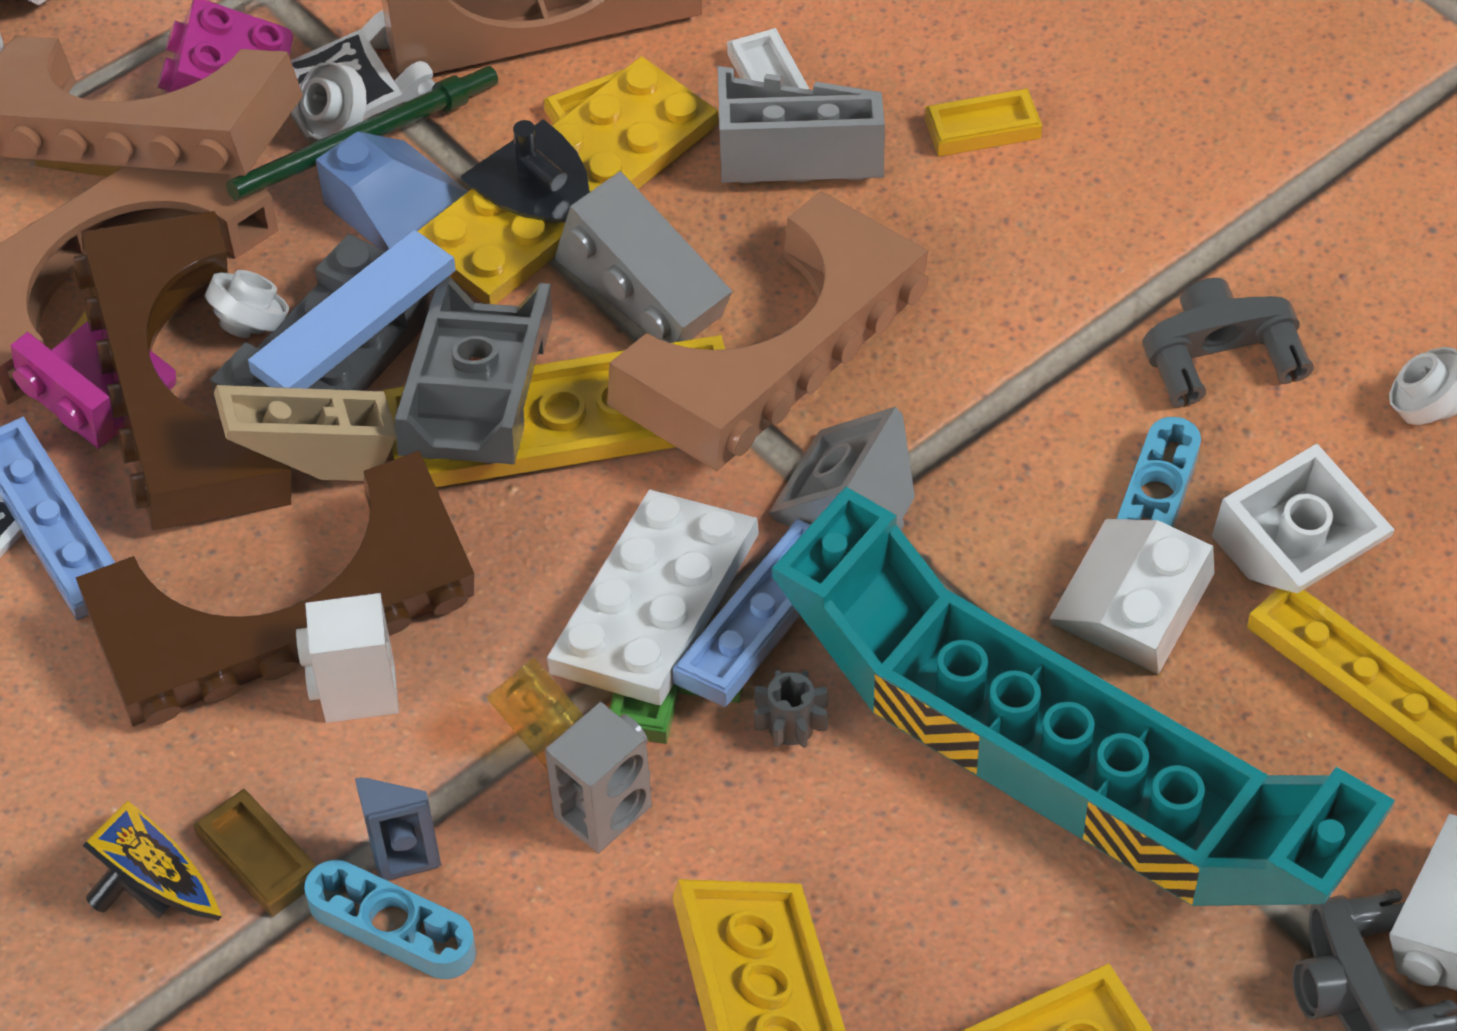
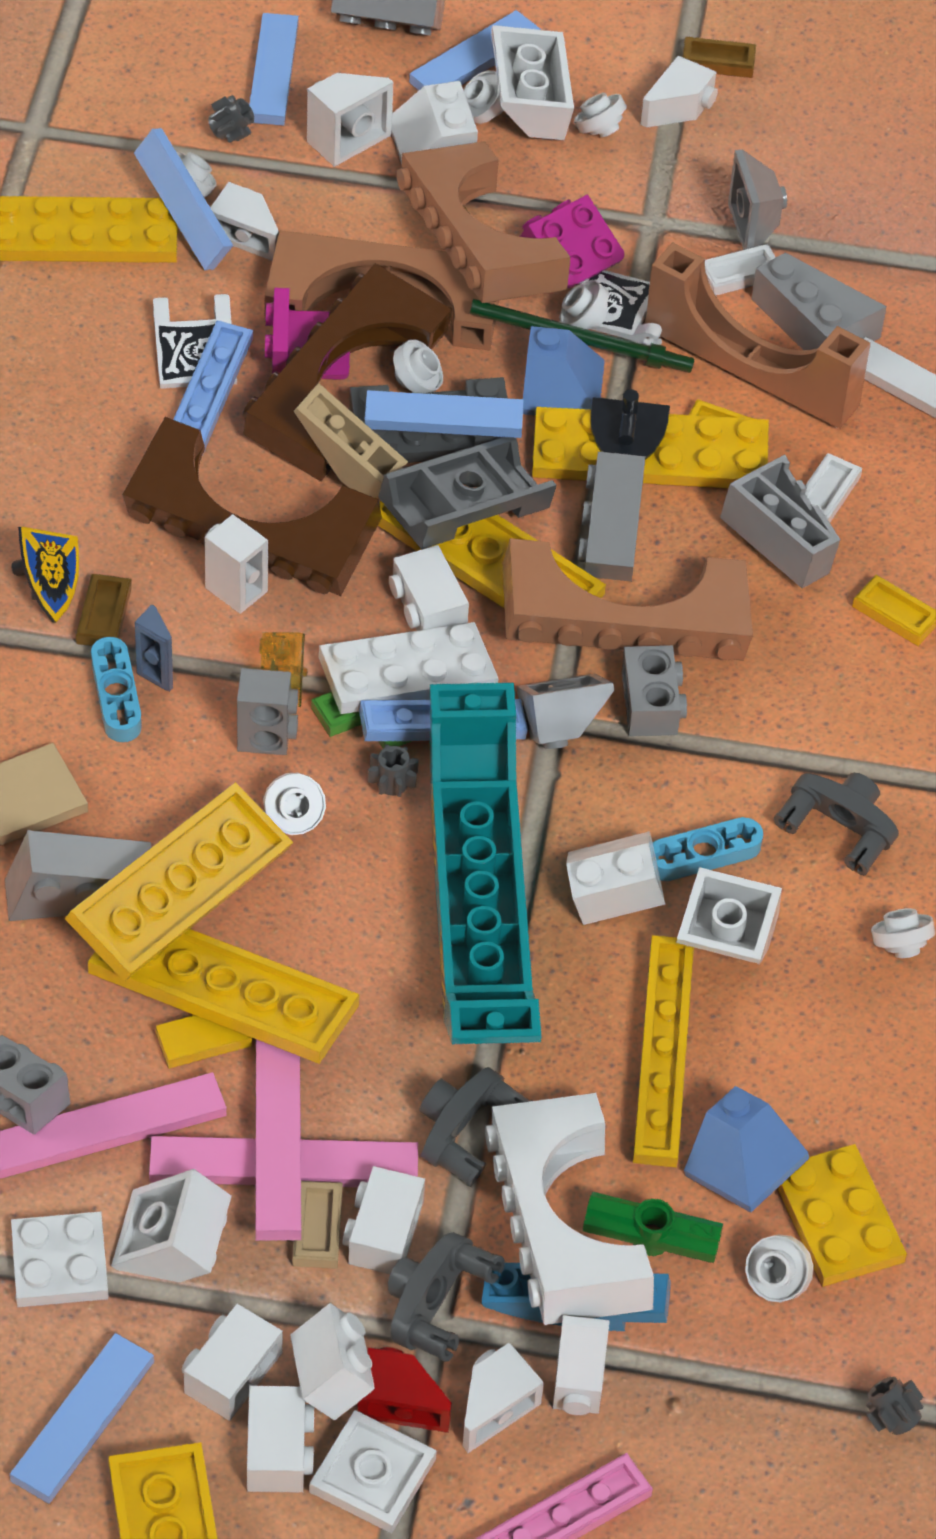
camera: 45 degrees right, 0 degrees up
none -> white plate [263,772,326,835]
none -> white brick [389,545,469,631]
none -> light grey brick [622,645,687,736]

